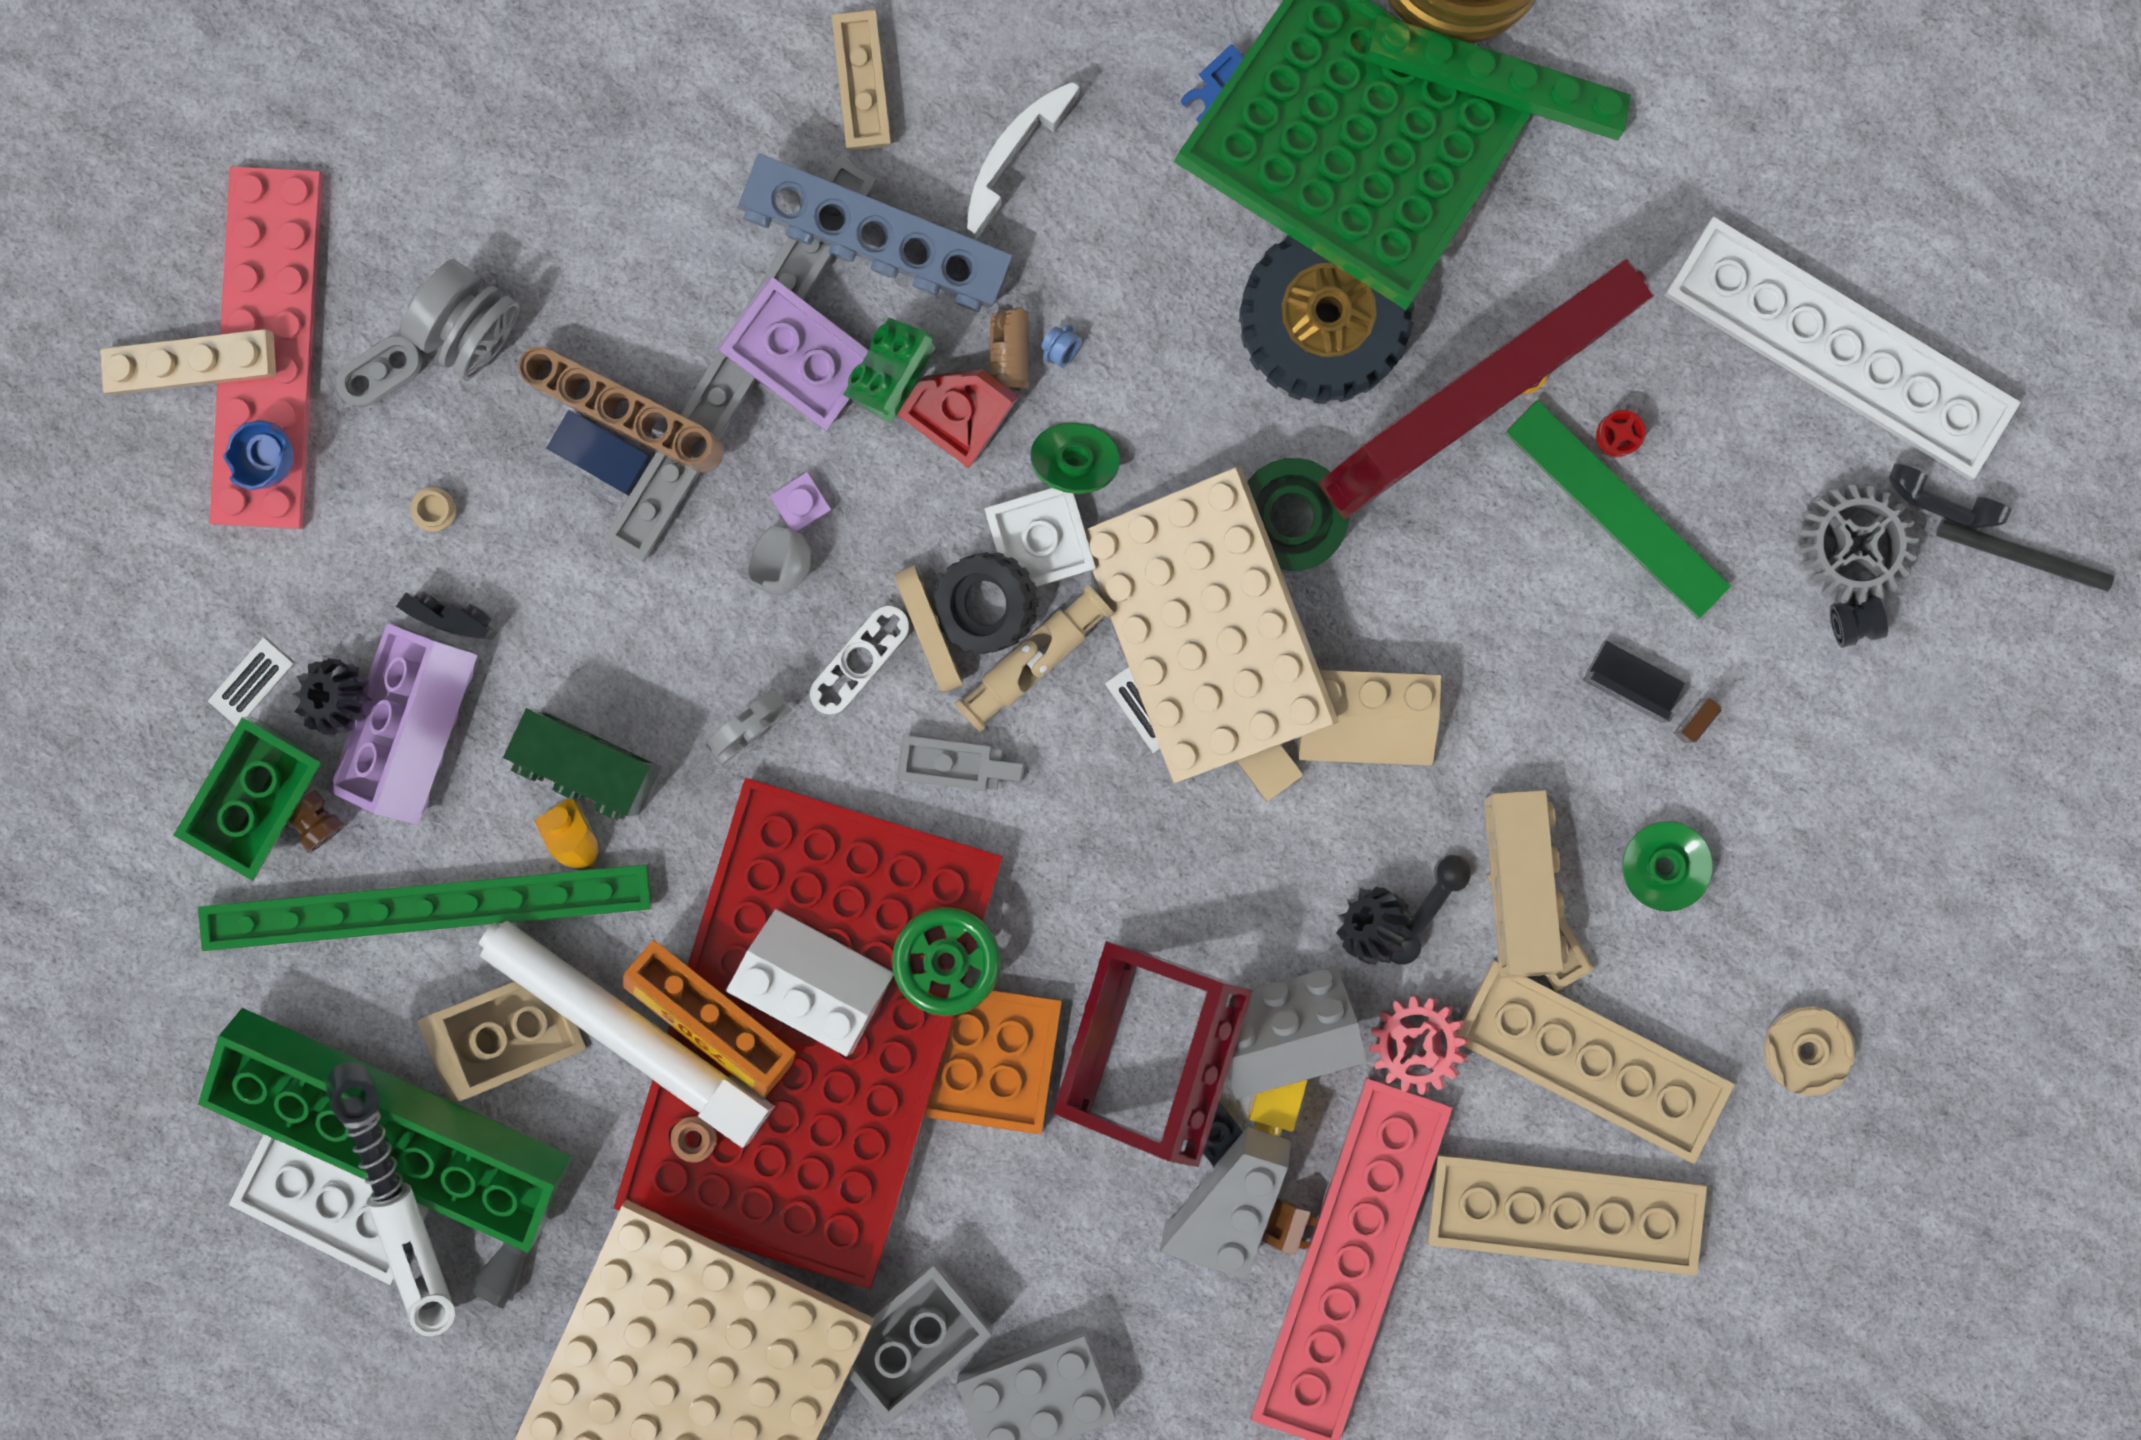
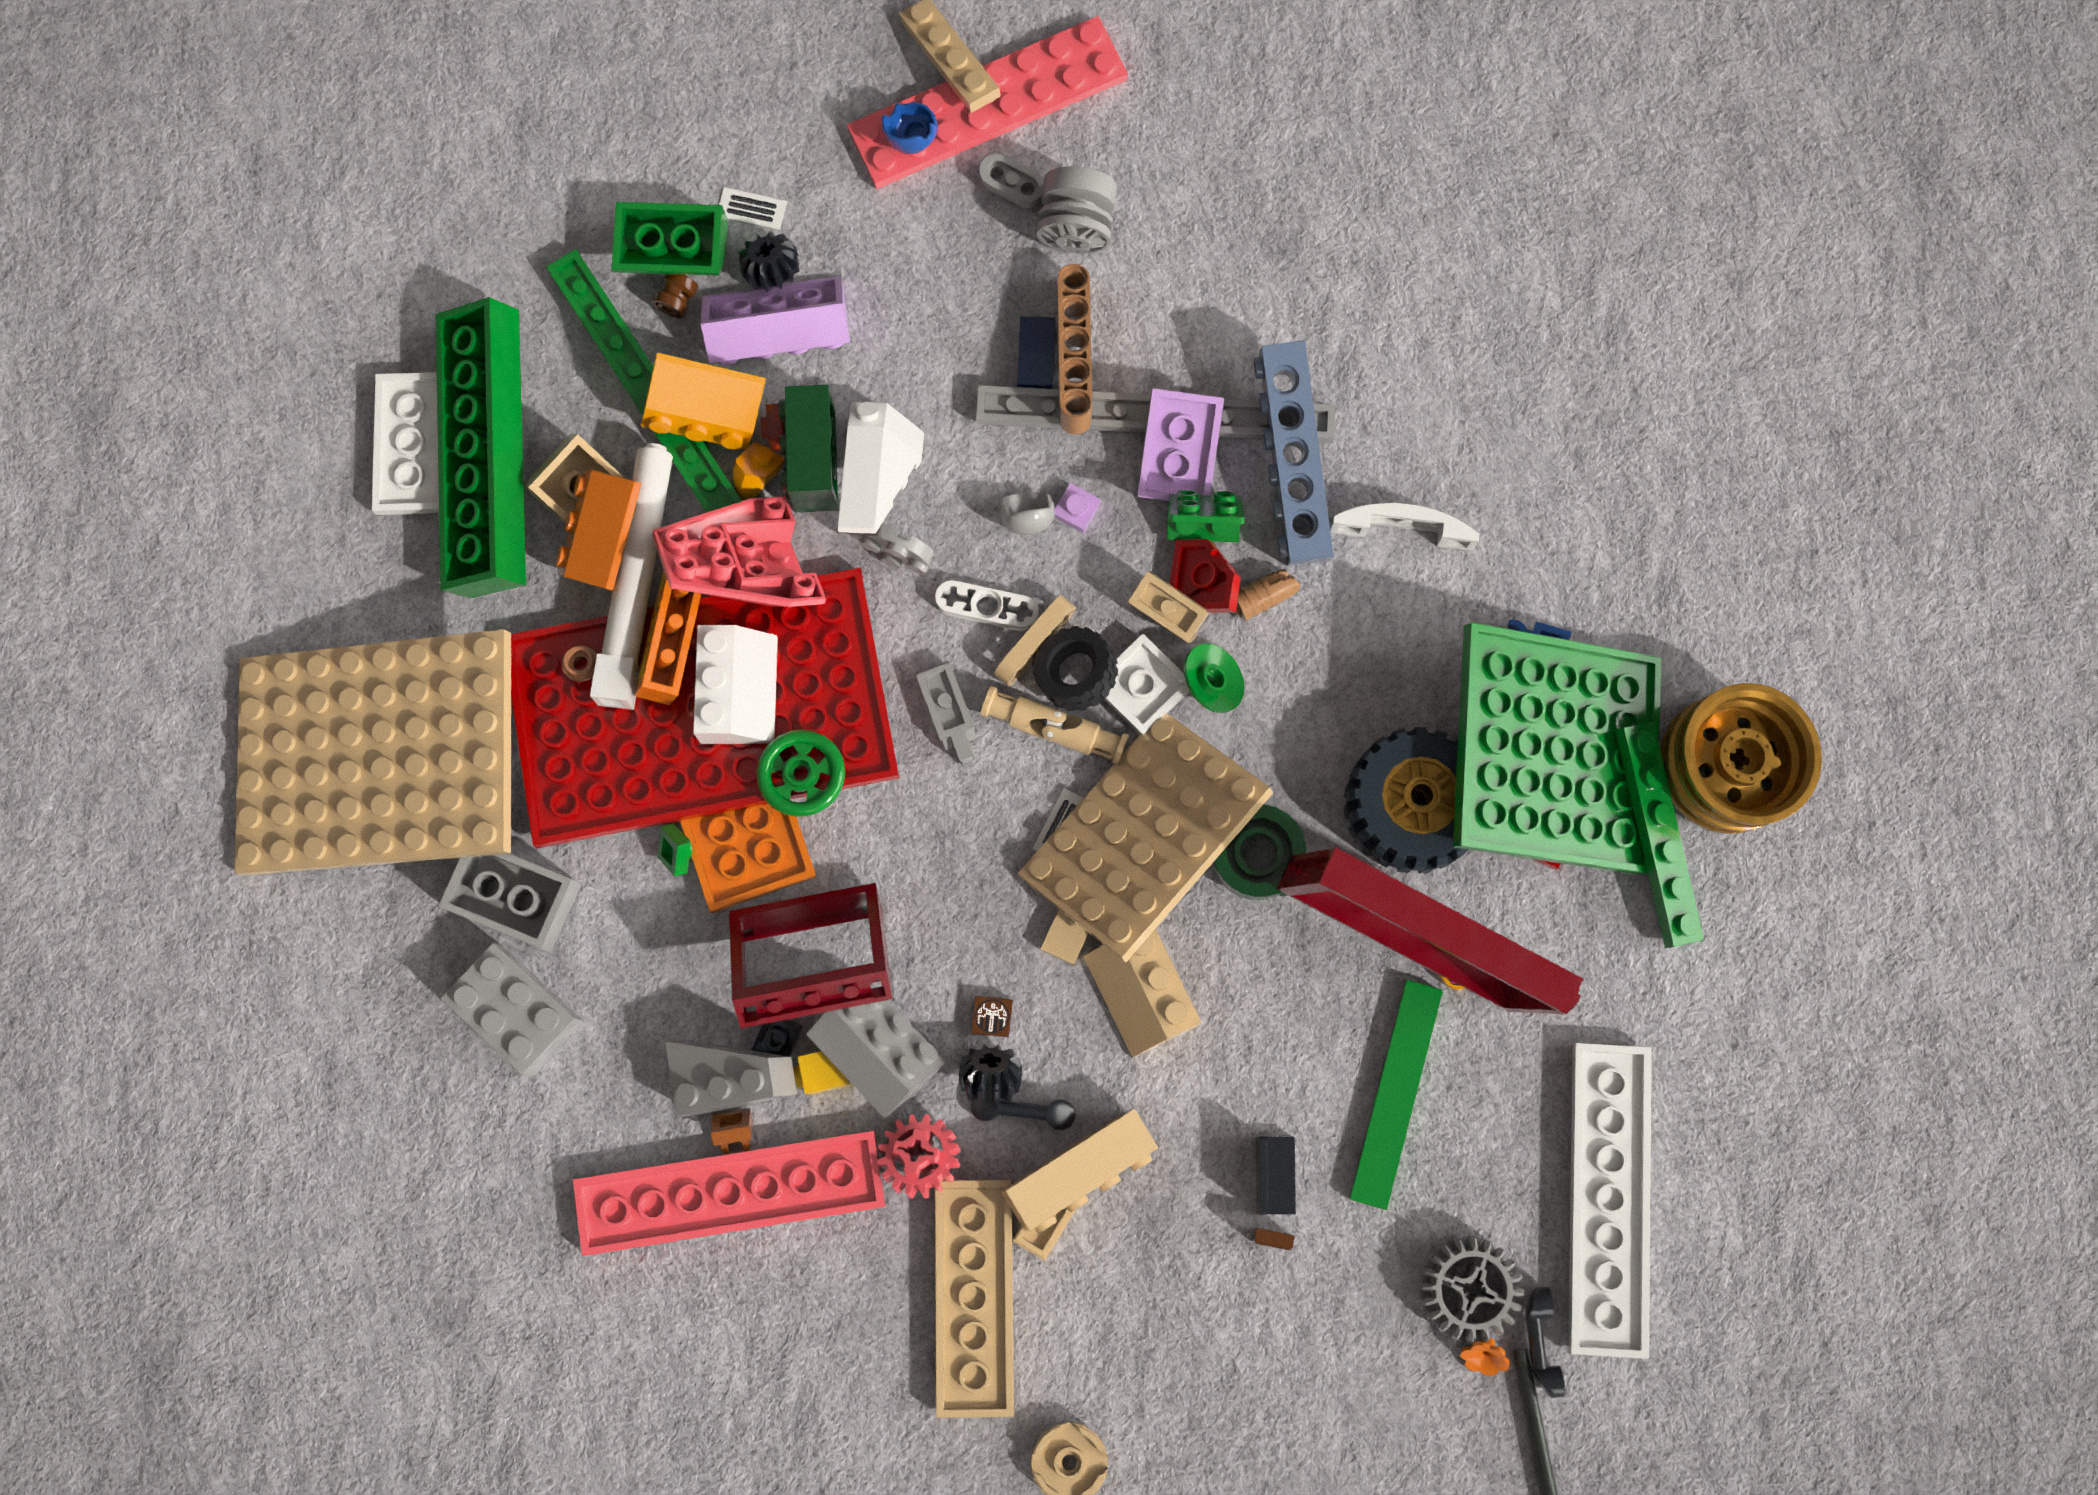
camera: 65 degrees right, 10 degrees down
piece [325,1062,455,1336] -> none
black slope [395,591,498,639] -> none
tan plate [410,487,456,532] -> none
dark grey cone [472,1242,530,1309] -> none
tan plate [831,10,892,151] -> none
medium blue plate [1041,325,1082,368] -> none
tan plate [1426,1154,1707,1276] -> none
red wheel [1595,410,1646,458] -> none
green dish [1622,822,1713,912] -> none
black wheel [1830,595,1888,648] -> none
none -> orange slope [555,469,641,591]
none -> light orange slope [641,353,765,450]
none -> coral wedge [652,496,826,607]
none -> green plate [657,824,692,877]
none -> clear red plate [760,403,786,450]
none -> white wedge [838,402,924,534]
none -> reddish brown tile [971,996,1013,1038]
none -> tan panel [1128,571,1210,643]
none -> orange plant [1461,1338,1510,1376]

